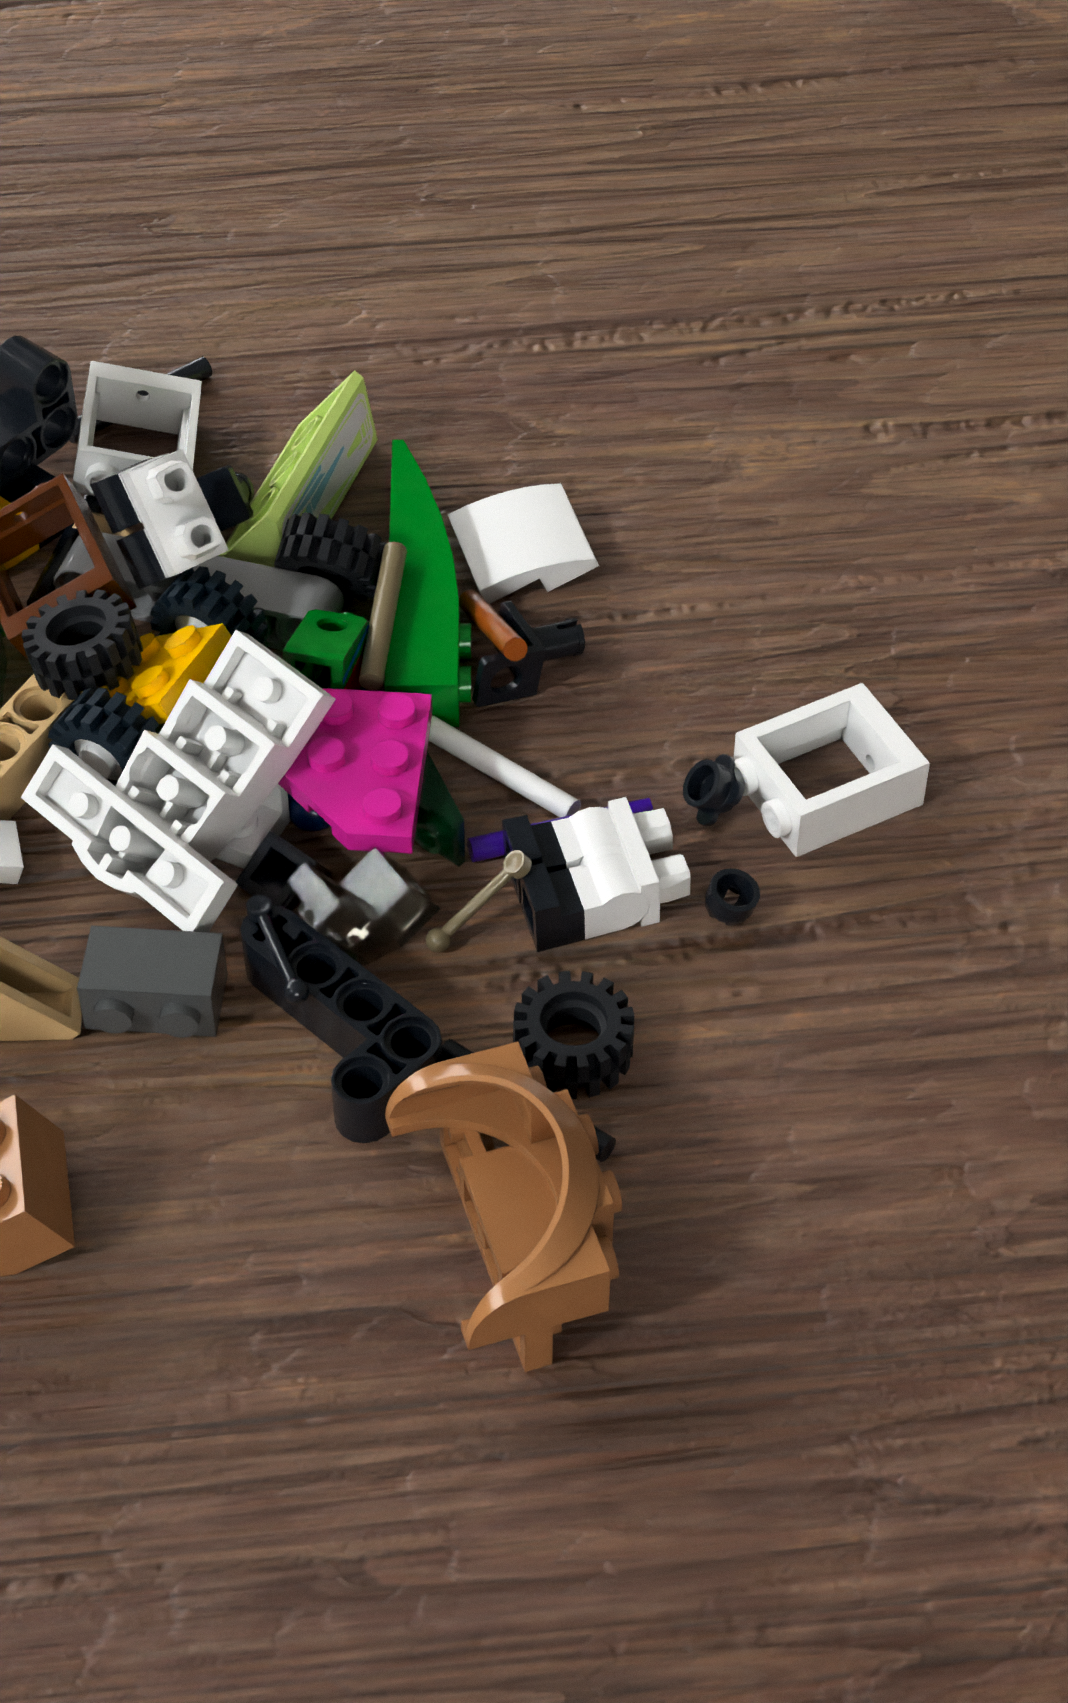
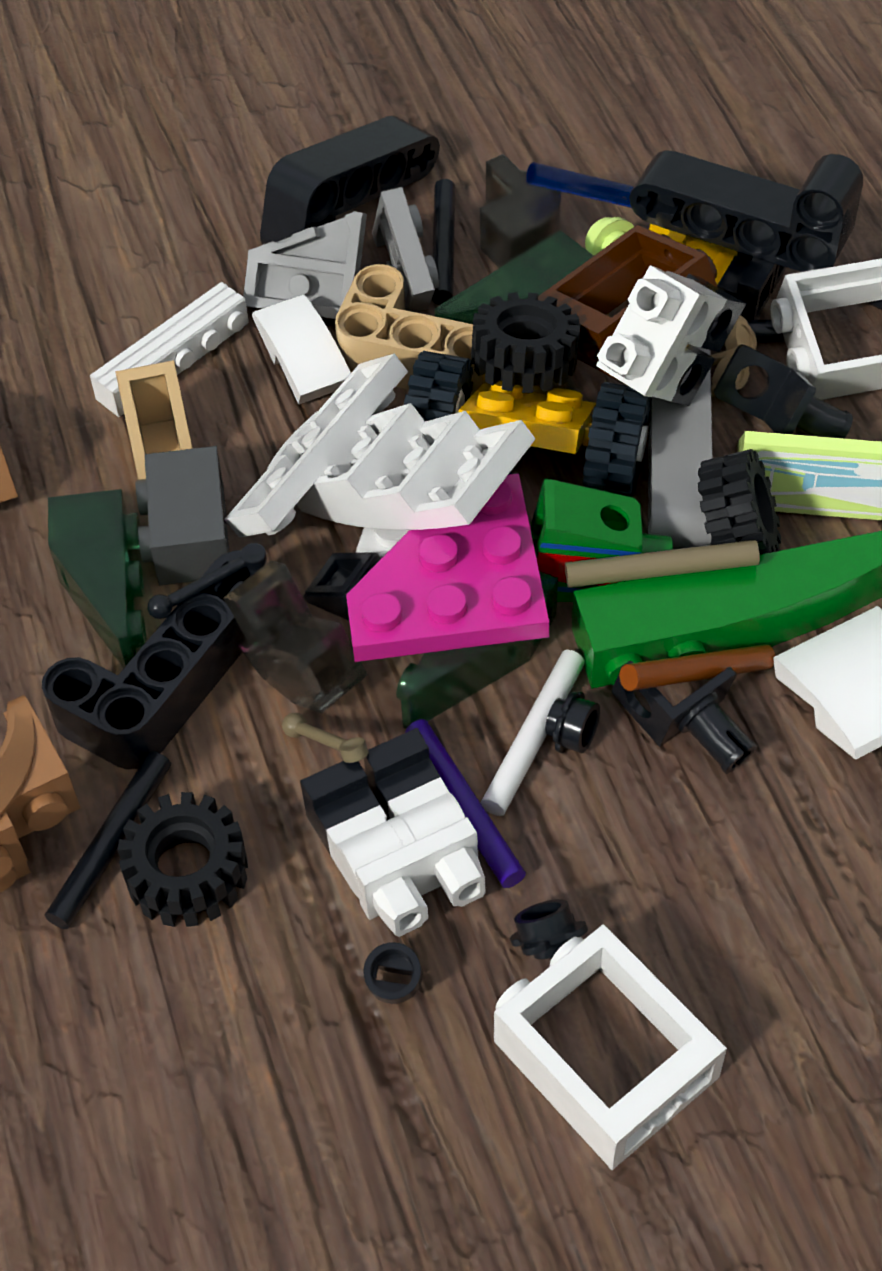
camera: 80 degrees right, 5 degrees up
none -> clear green slope [48,489,147,669]
none -> black plate [545,691,600,754]

